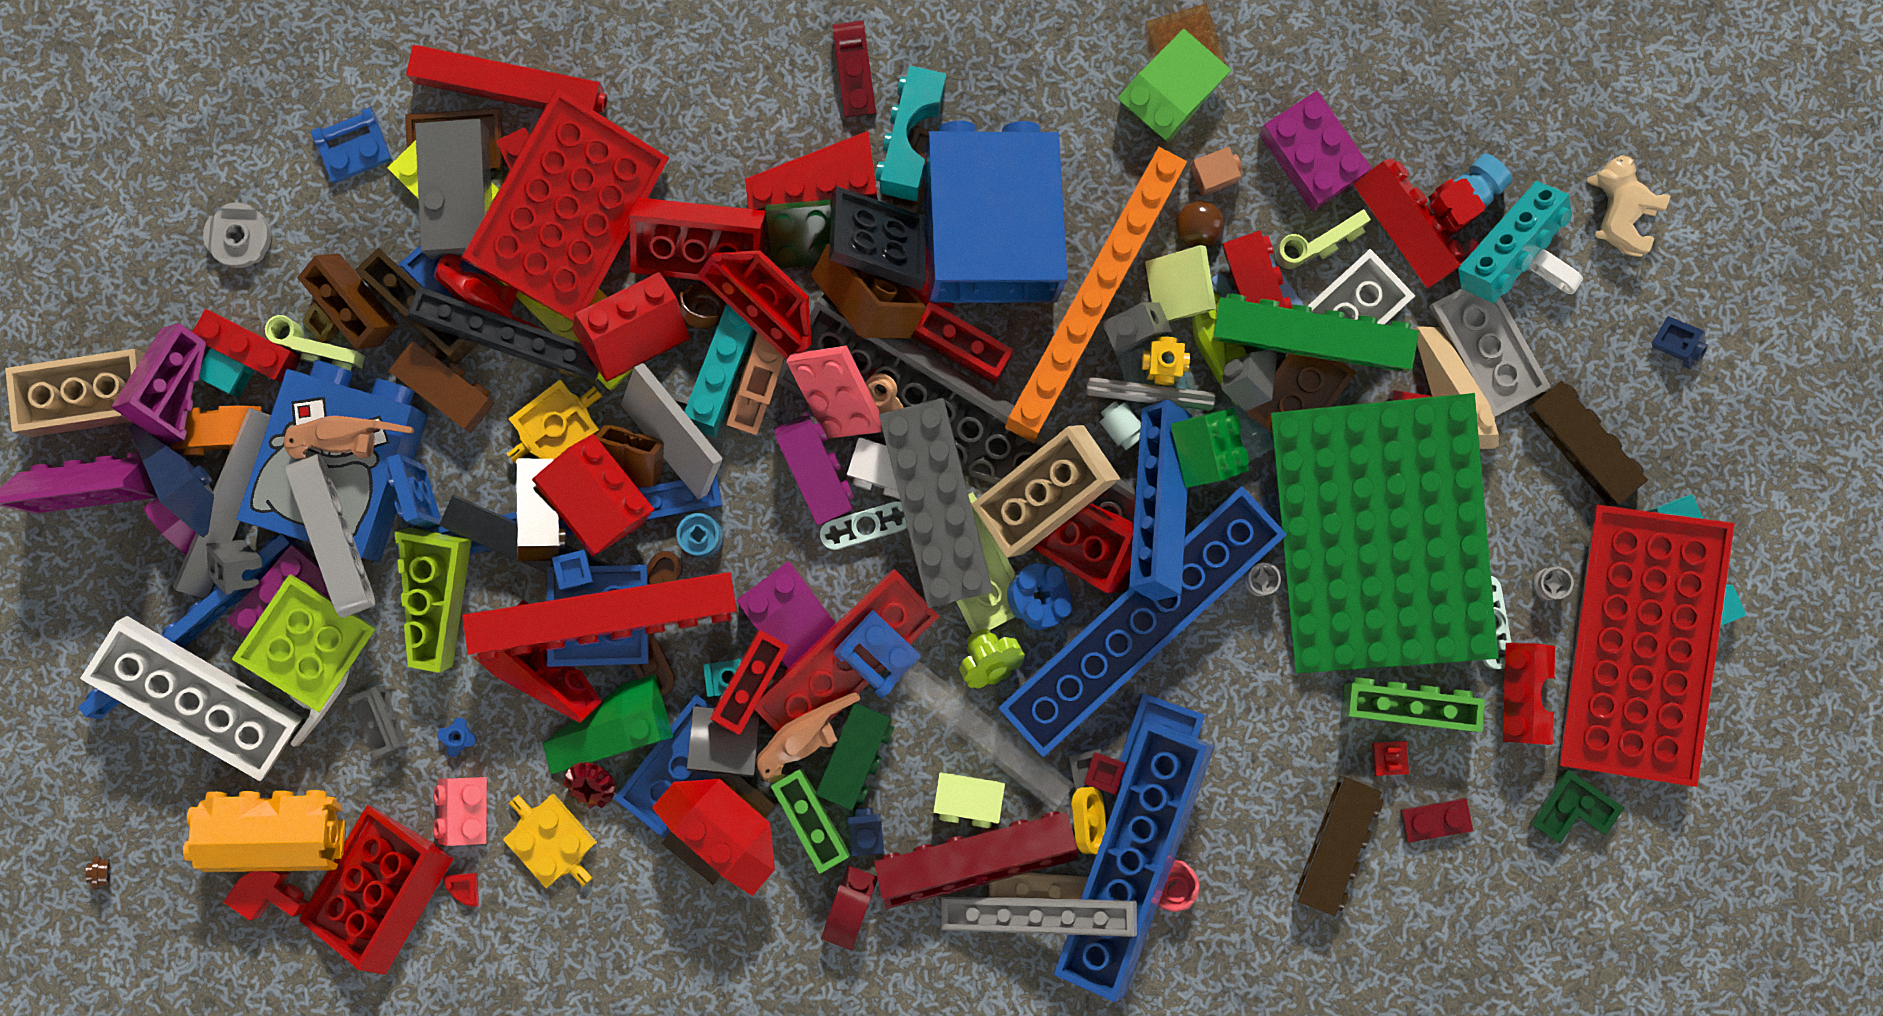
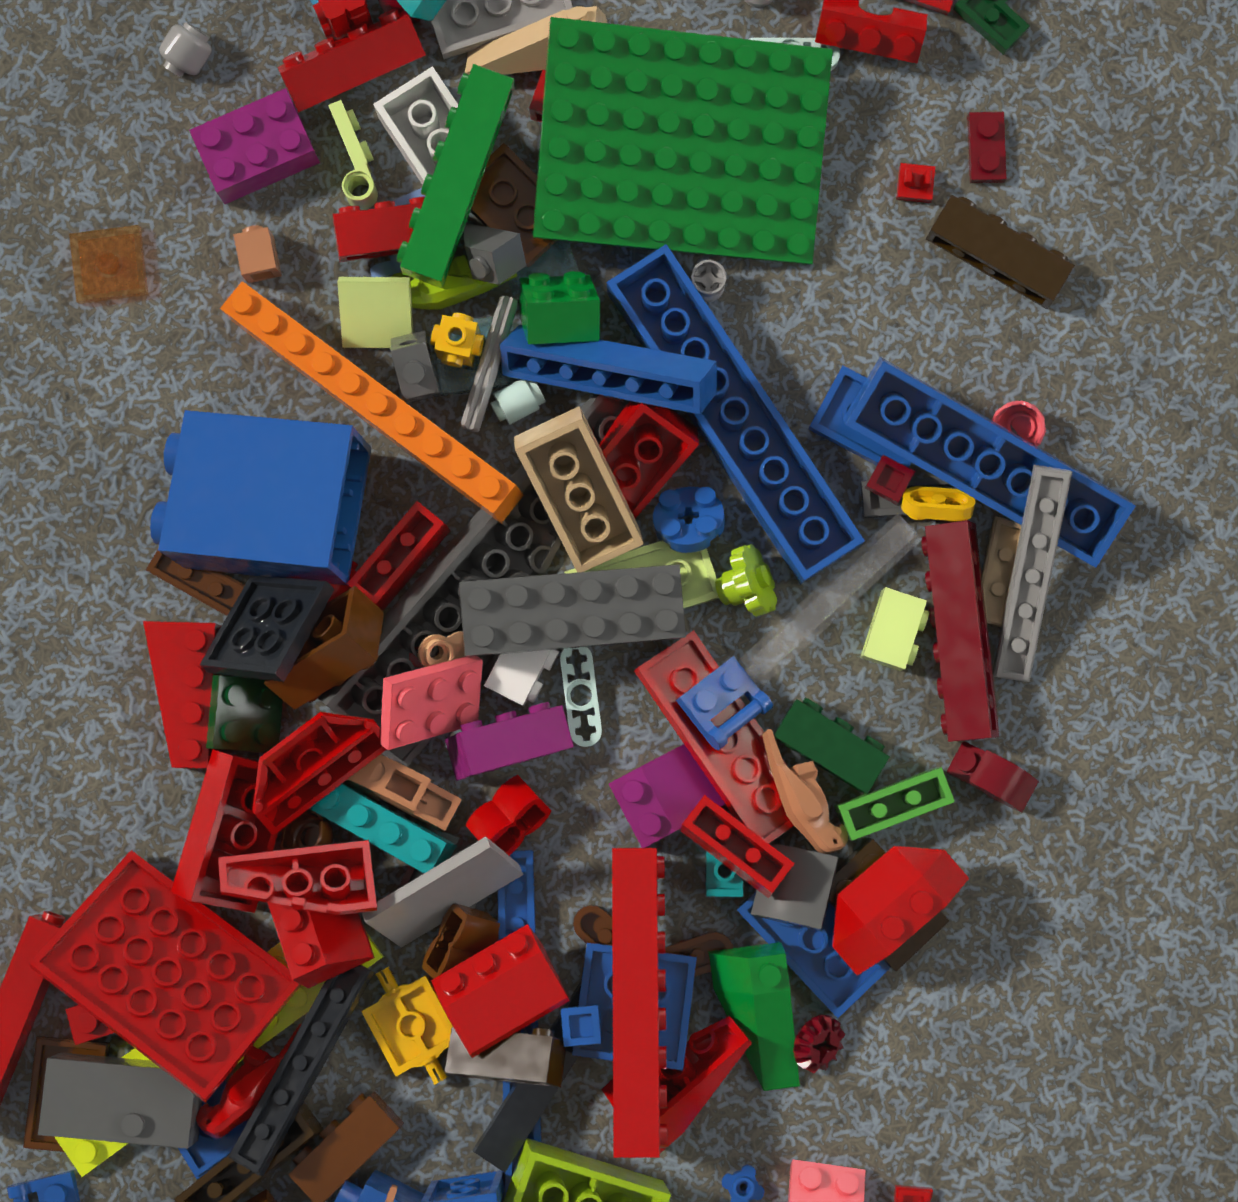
camera: 80 degrees left, 0 degrees up
yellow plate [503,794,597,888] -> none
dark azure wheel [677,513,724,559] -> none
dark red plate [832,20,876,118] -> none
dark blue bracket [847,808,885,856] -> none
teal arch [875,65,947,202] -> none
bright green slope [1118,28,1232,144] -> none
reddish brown hair [1176,200,1225,248] -> none
bright green brick [1341,678,1485,732] -> none
none -> light grey head [159,22,212,78]
none -> red wedge [218,840,377,915]
none -> red brick [466,775,552,856]

